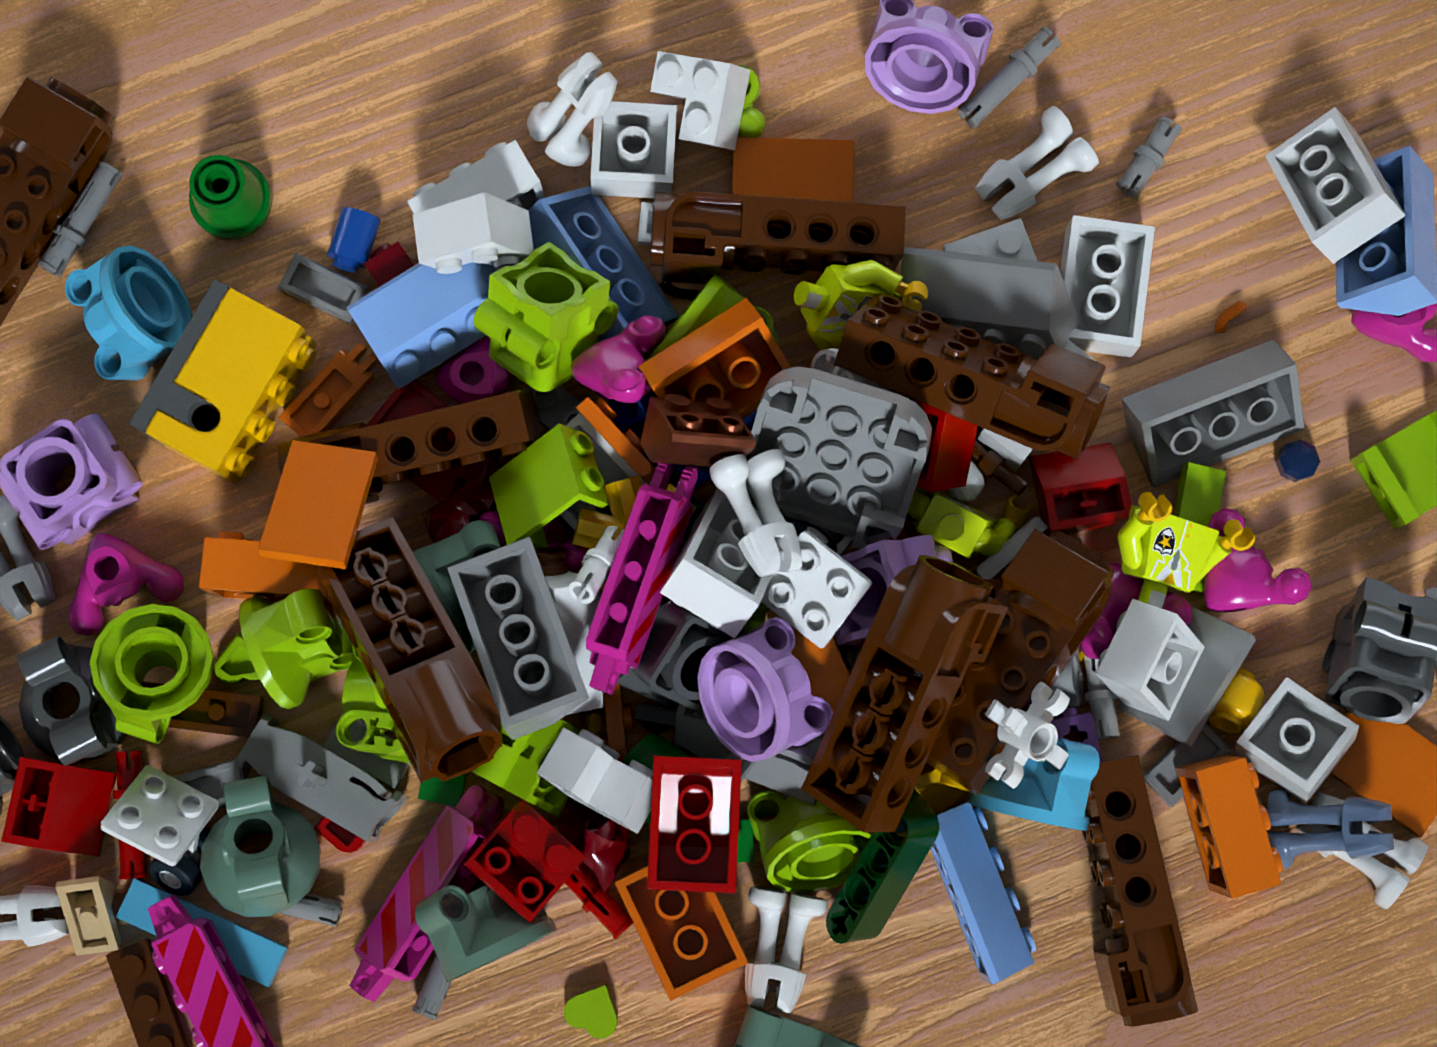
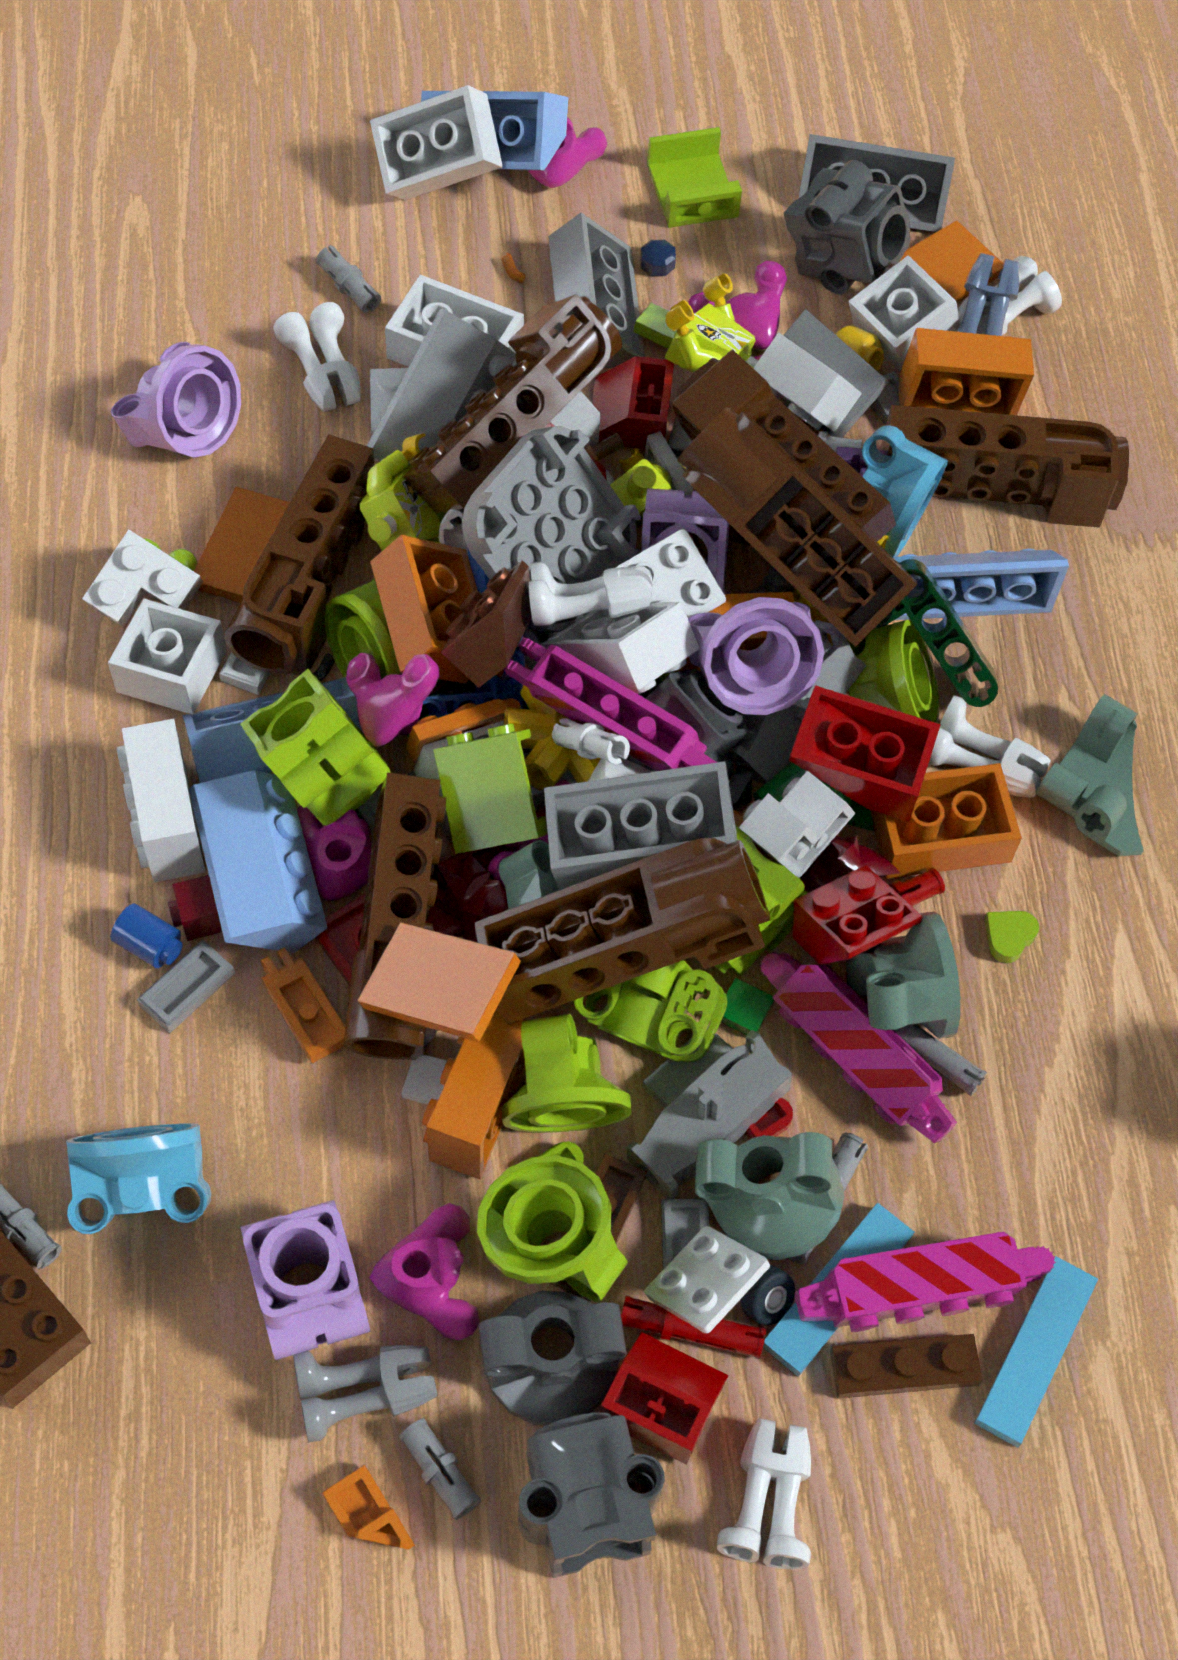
camera: 80 degrees left, 20 degrees down
tan slope [55,876,121,956] -> none
yellow piece [129,279,317,485] -> none
green piece [189,155,272,240] -> none
white brick [413,192,534,274] -> none
white piece [527,52,618,167] -> none
light grey pin [957,26,1061,129] -> none
white pin [985,681,1070,789] -> none

